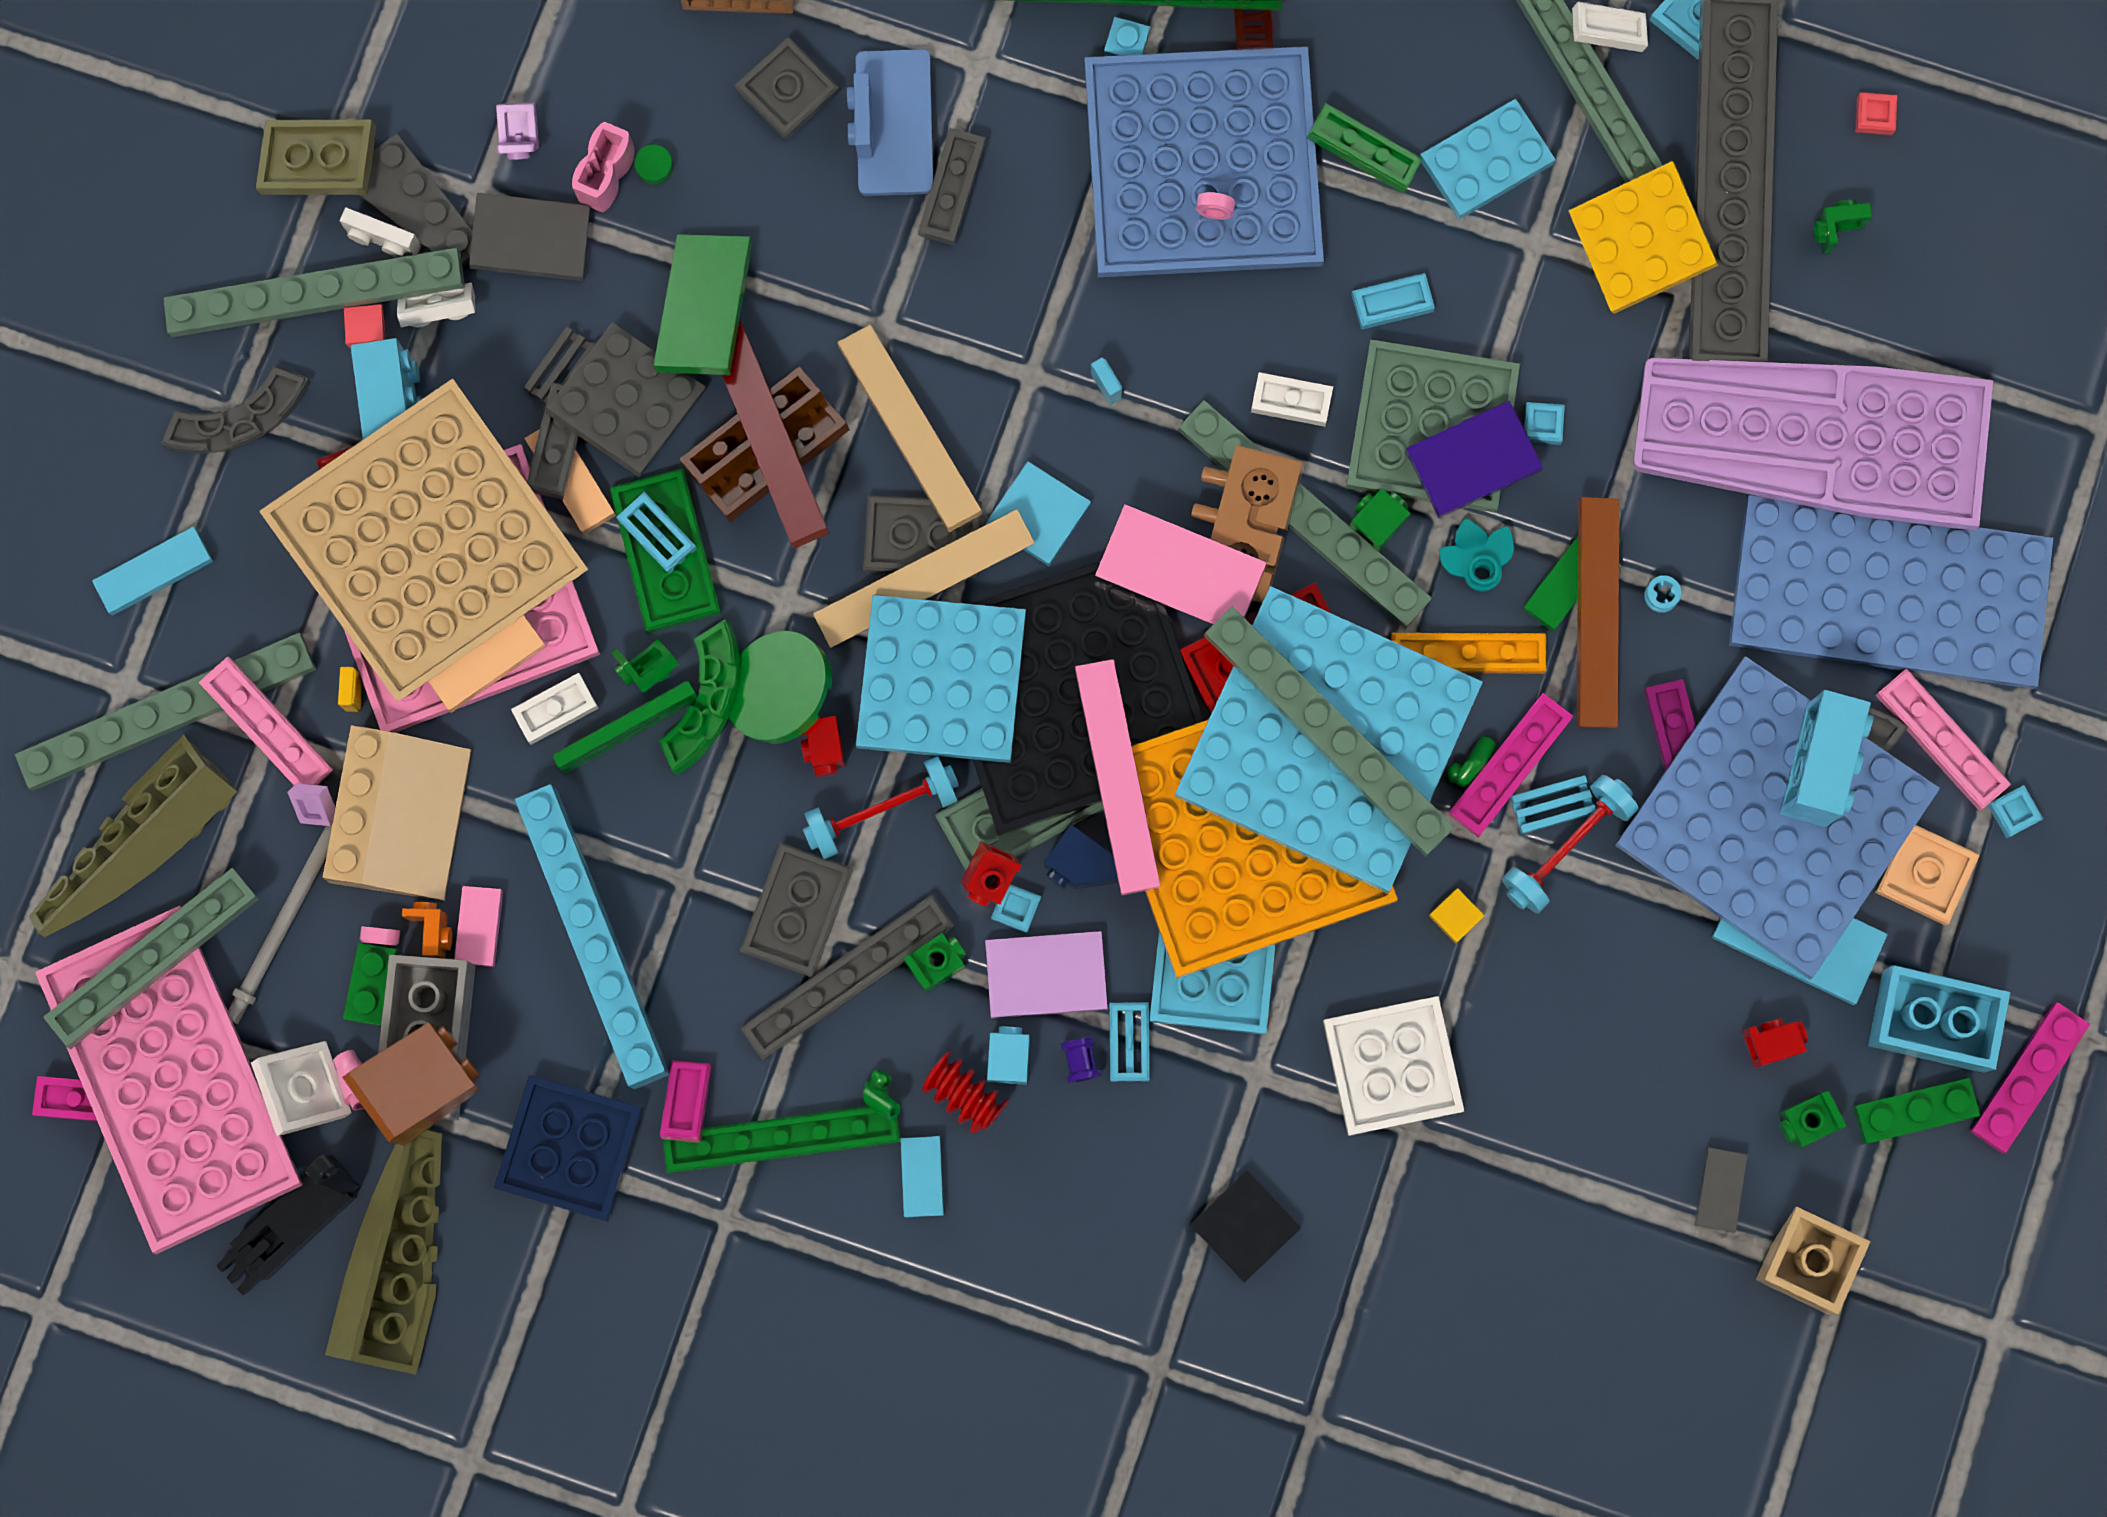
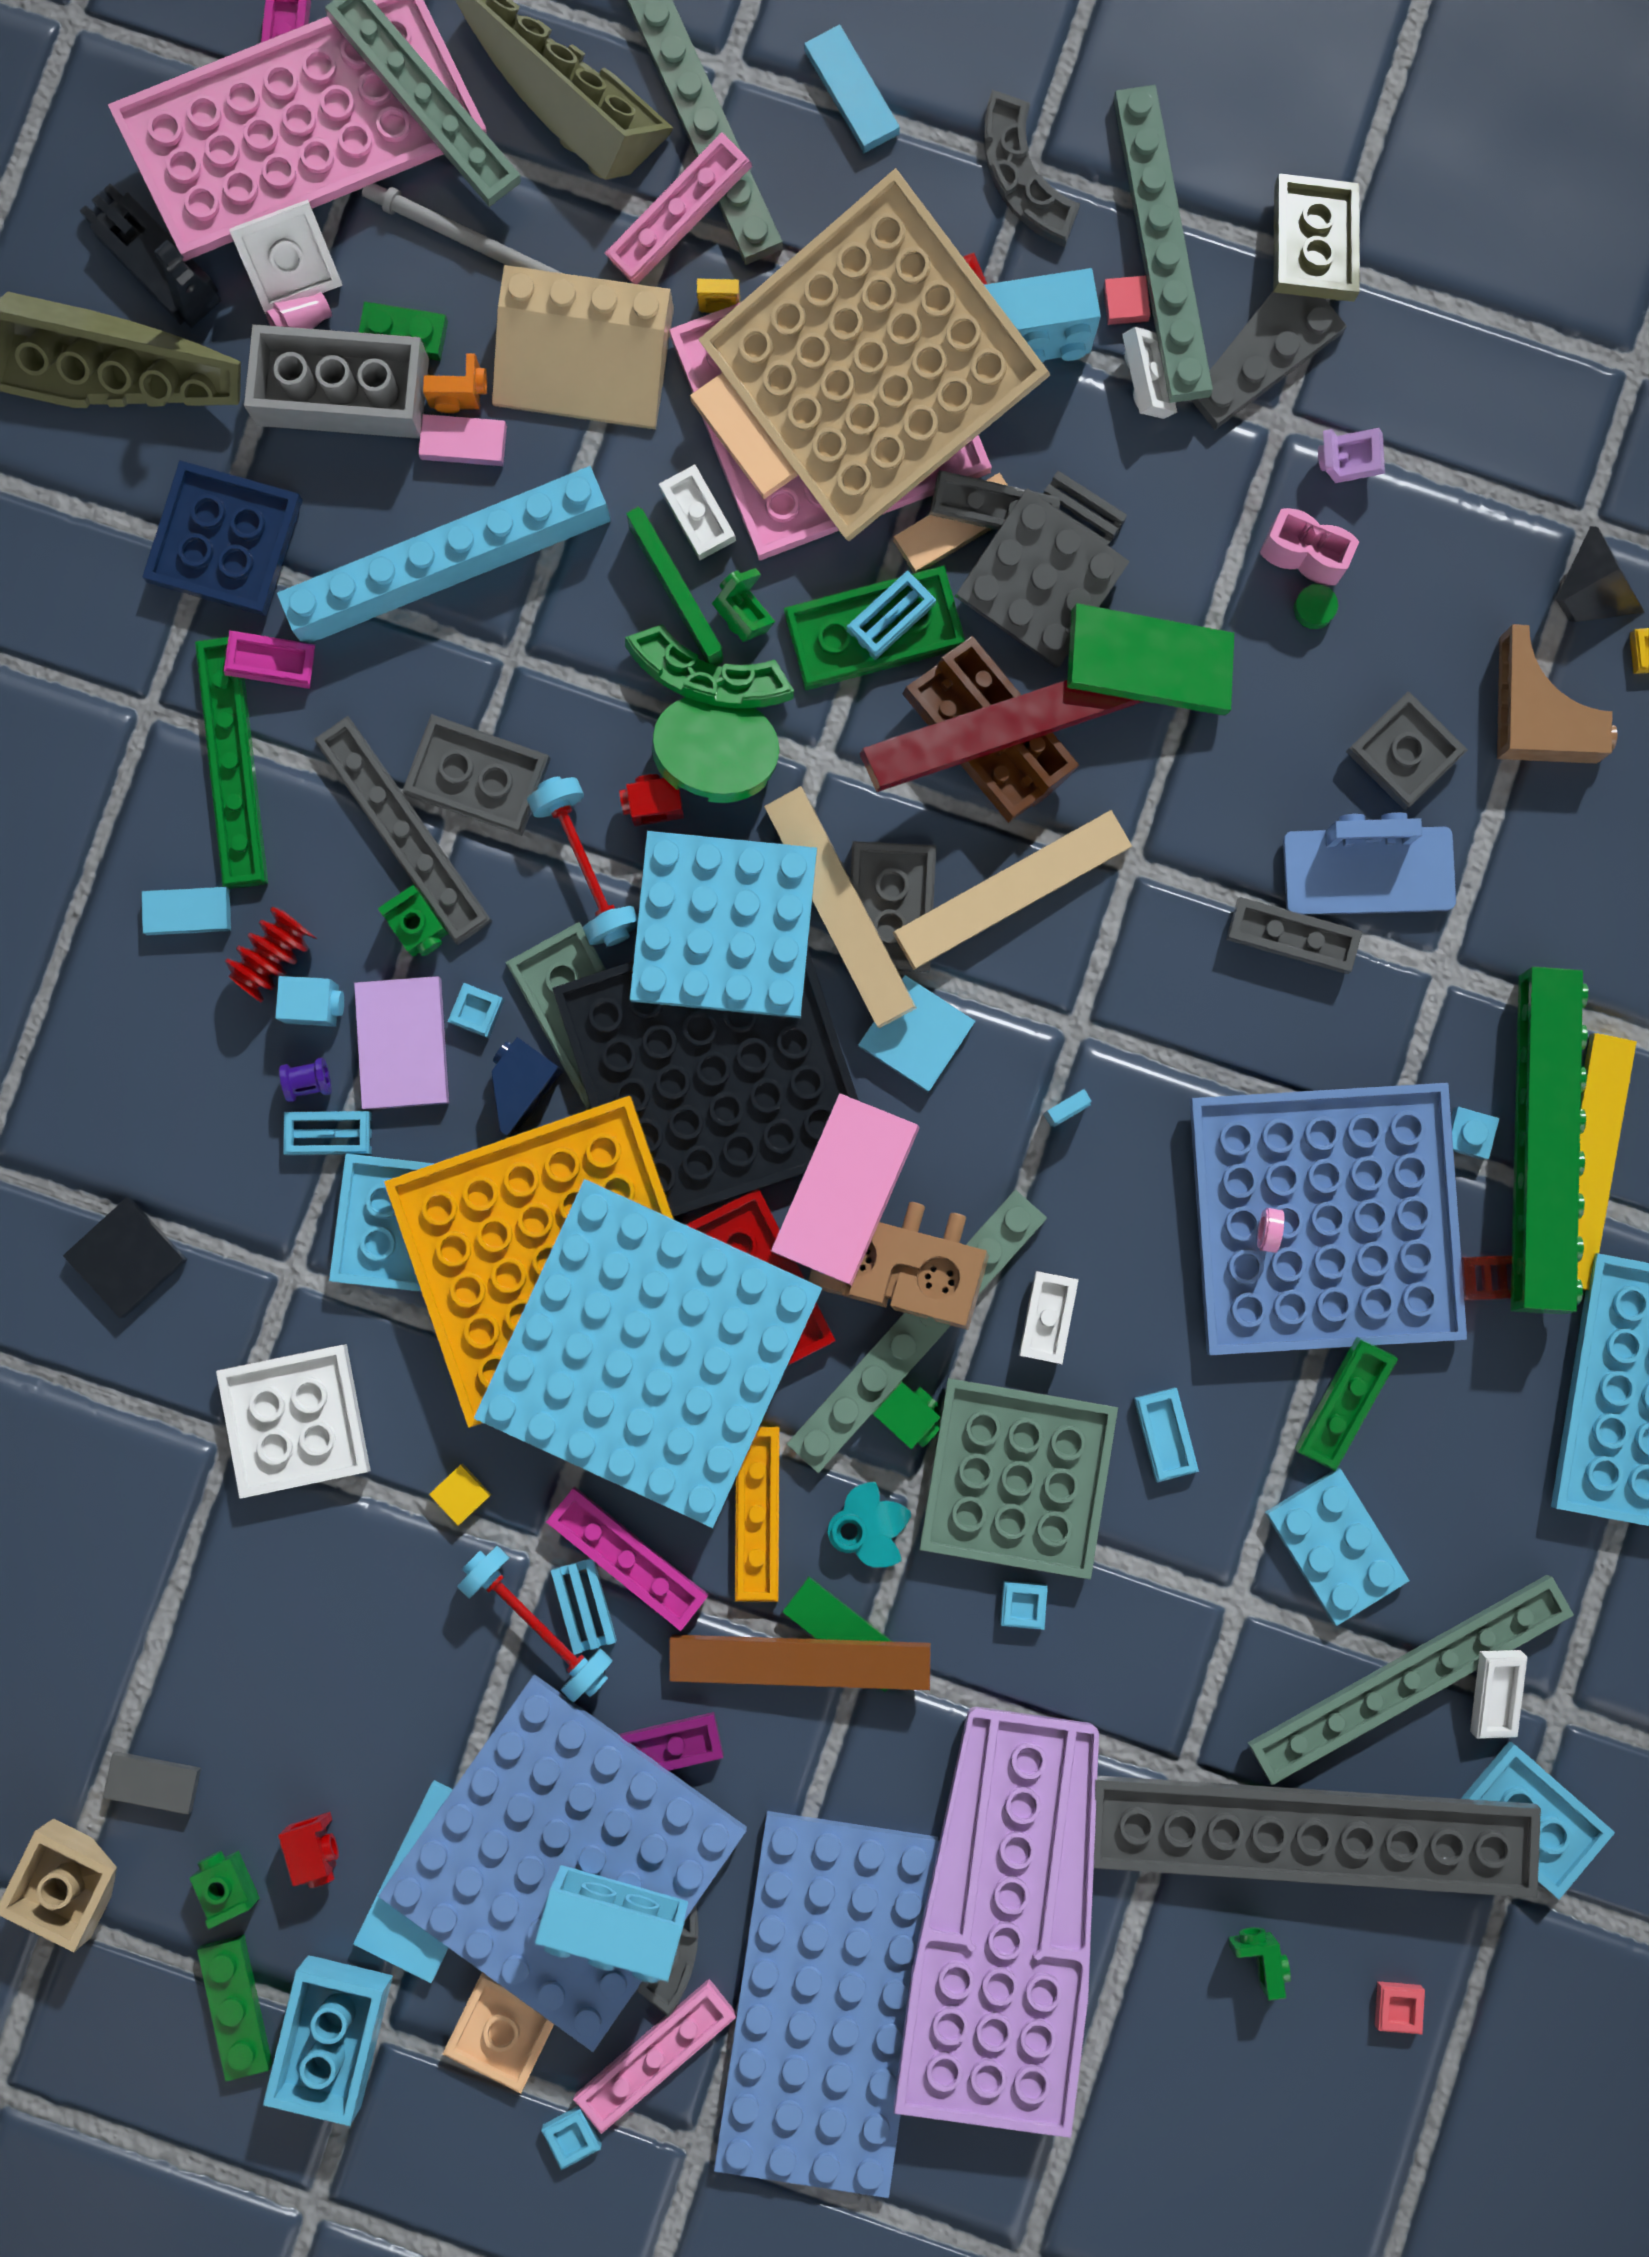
camera: 85 degrees right, 5 degrees up
lavender plate [287,783,335,826] -> none
white plate [340,208,422,258] -> none
dark orange slope [342,1022,482,1146] -> none
bright pink tile [360,926,400,946] -> none
dark grey tile [469,193,590,281] -> none
green arm [863,1069,901,1120] -> none
red brick [961,841,1022,907] -> none
bright pink tile [1075,659,1160,896] -> none
sand green plate [1204,606,1455,857] -> none
dark purple tile [1405,401,1543,518] -> none
green arm [1447,736,1496,787] -> none
yellow plate [1568,161,1719,314] -> none
medium azure bush [1644,576,1681,613] -> none
dark pink plate [1969,1002,2090,1154] -> none

